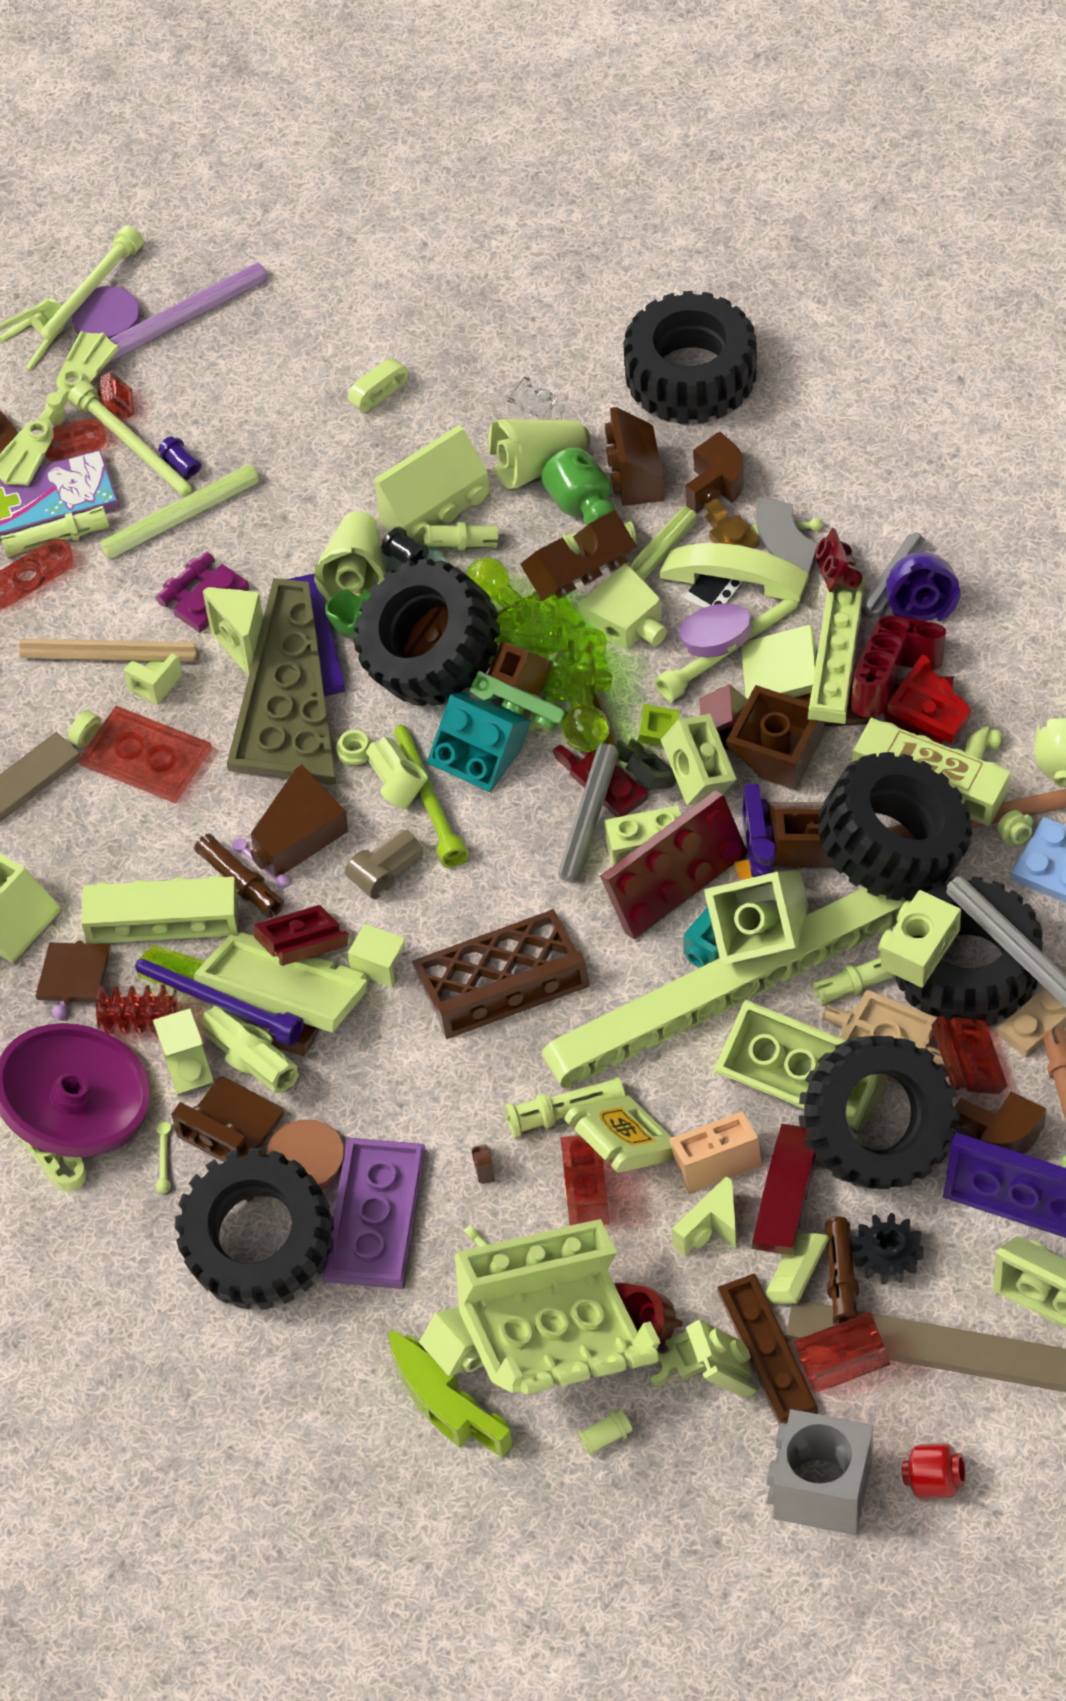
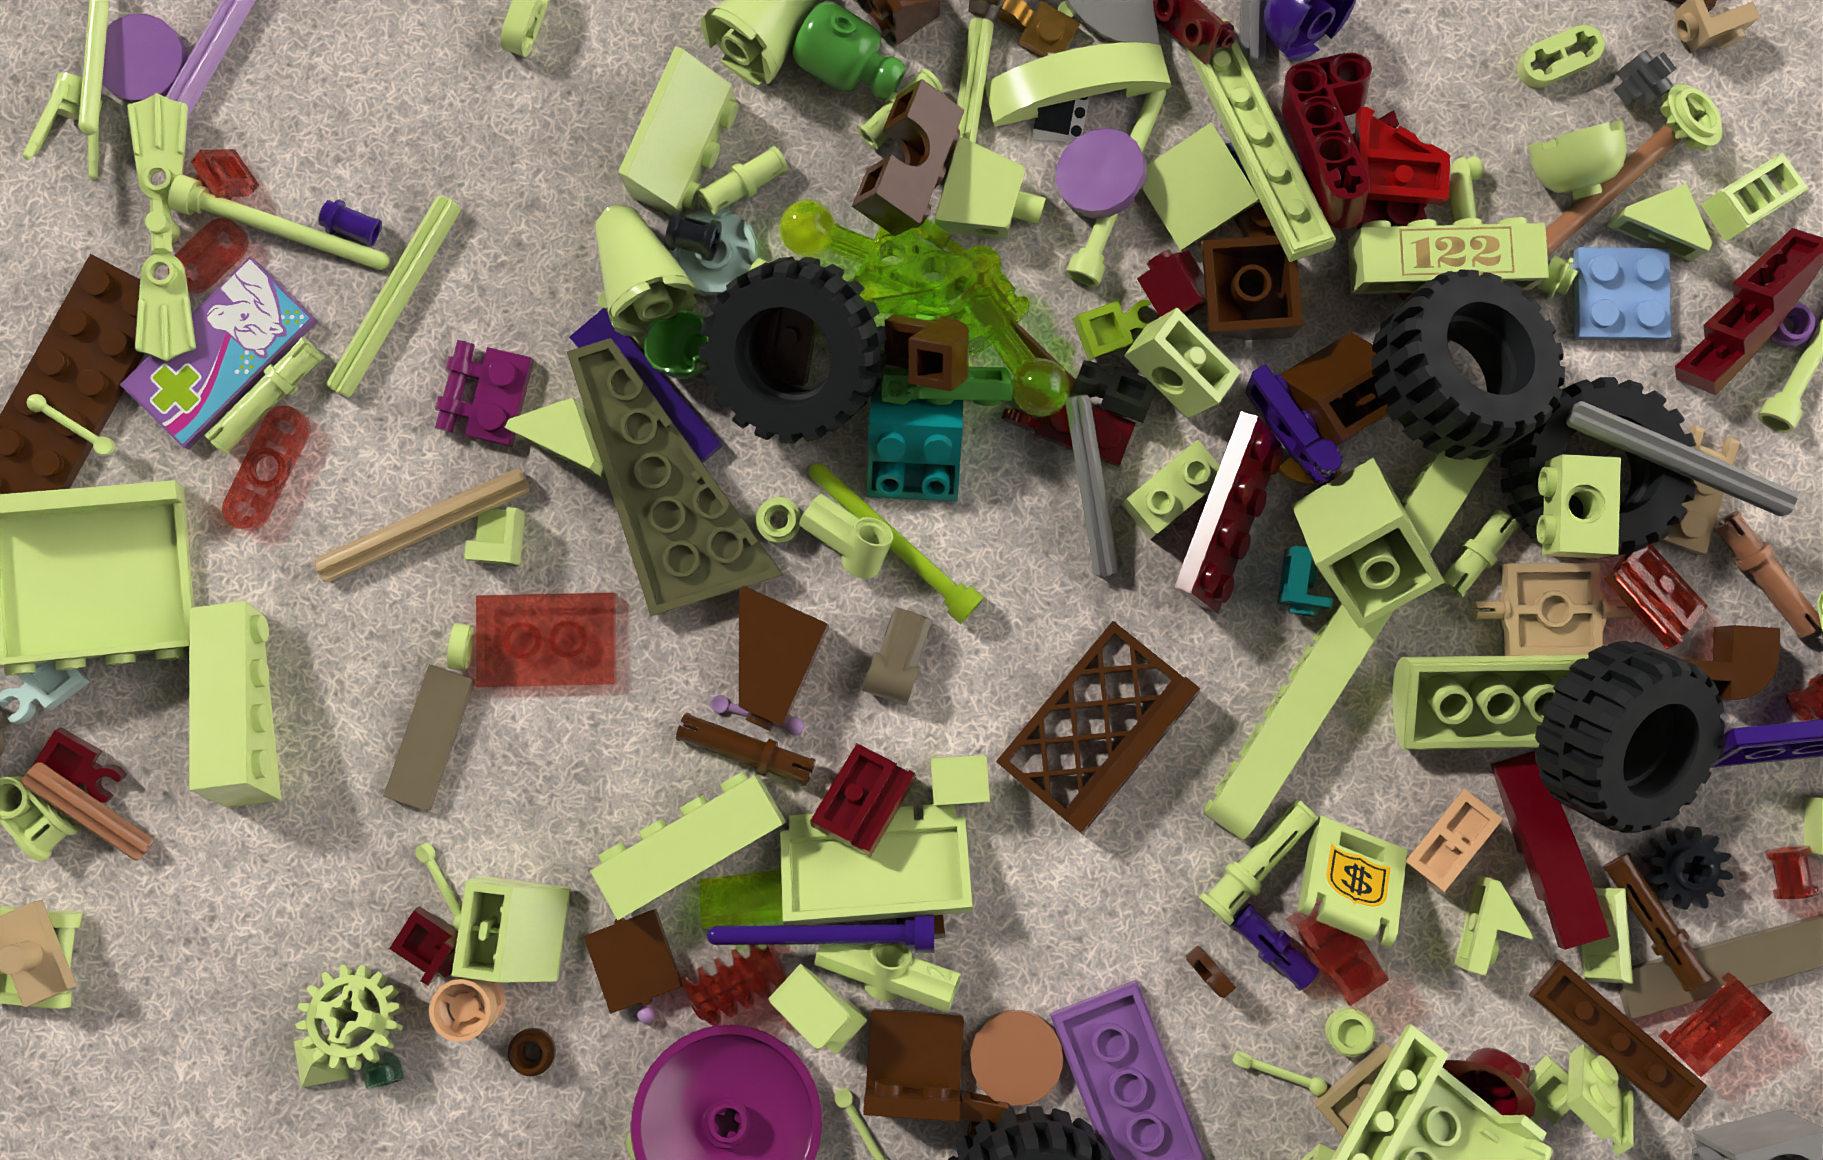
camera: 30 degrees left, 30 degrees up
none -> dark purple pin [1230,903,1319,991]
none -> clear red bush [1765,845,1820,899]

